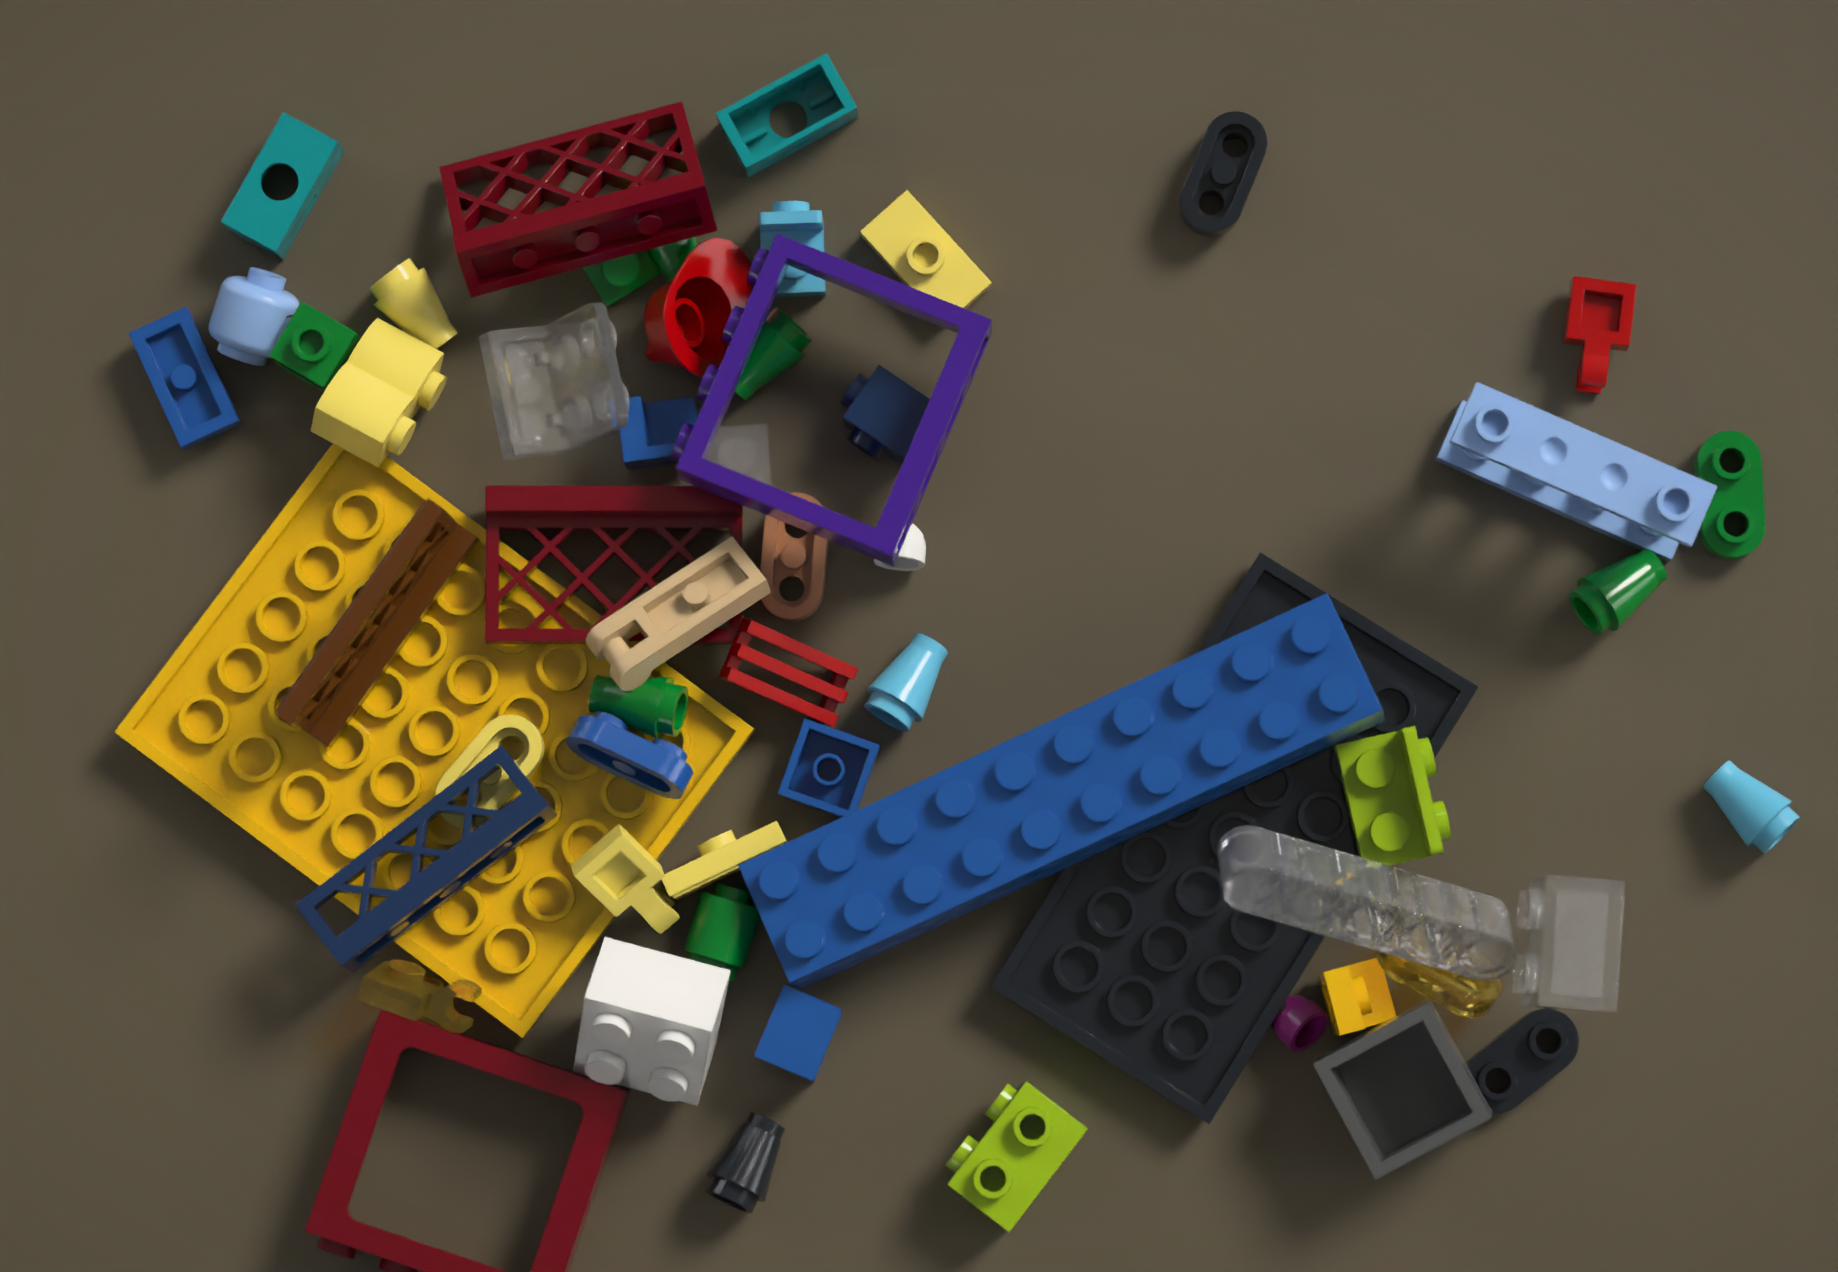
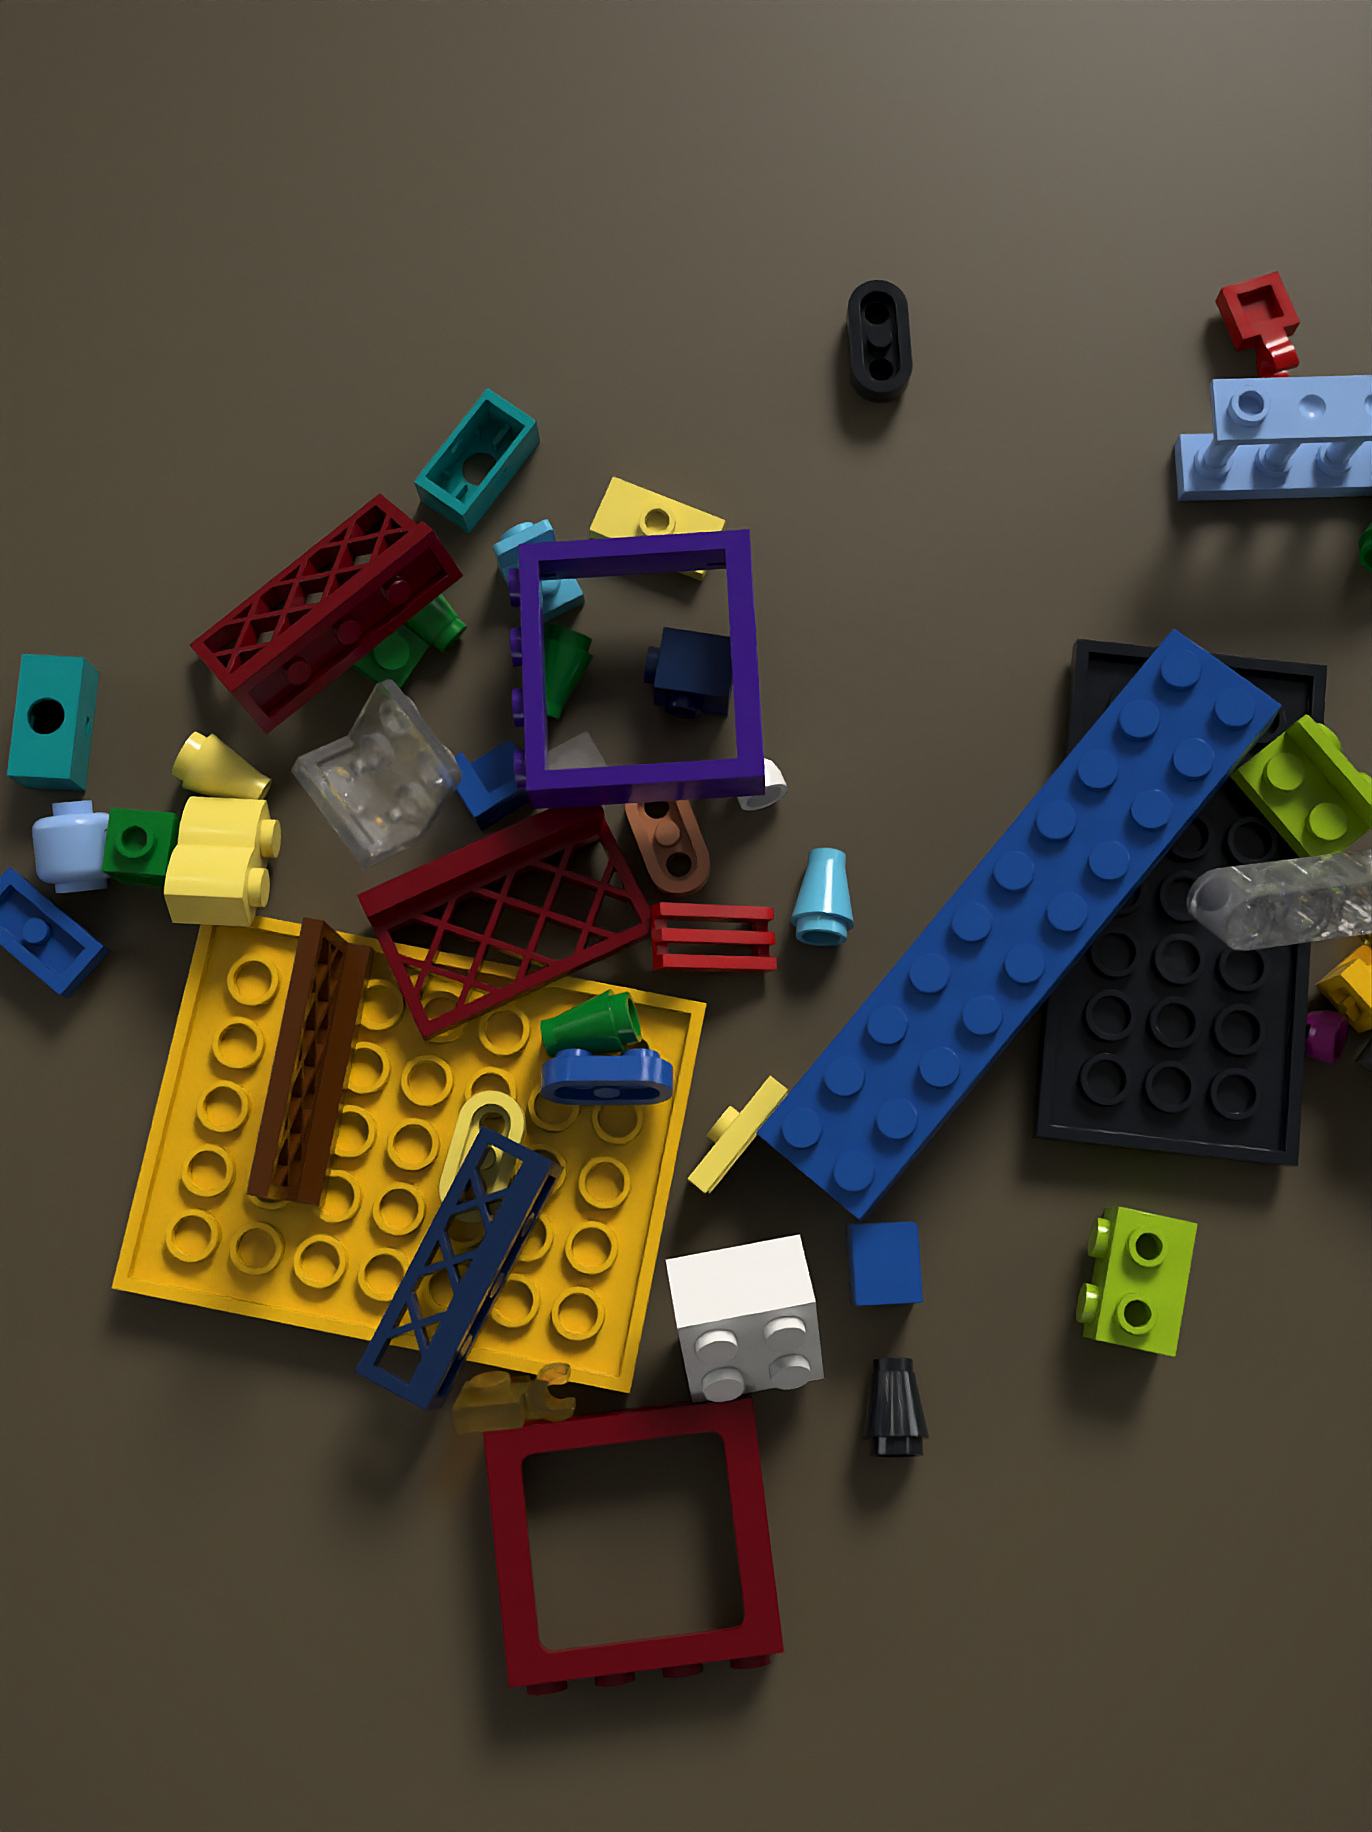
camera: 30 degrees left, 5 degrees down
light yellow plate [571,824,680,934] -> none
tan plate [586,536,771,691] -> none
red piece [643,238,754,377] -> none
green brick [683,883,760,982] -> none
blue piece [777,718,881,818] -> none

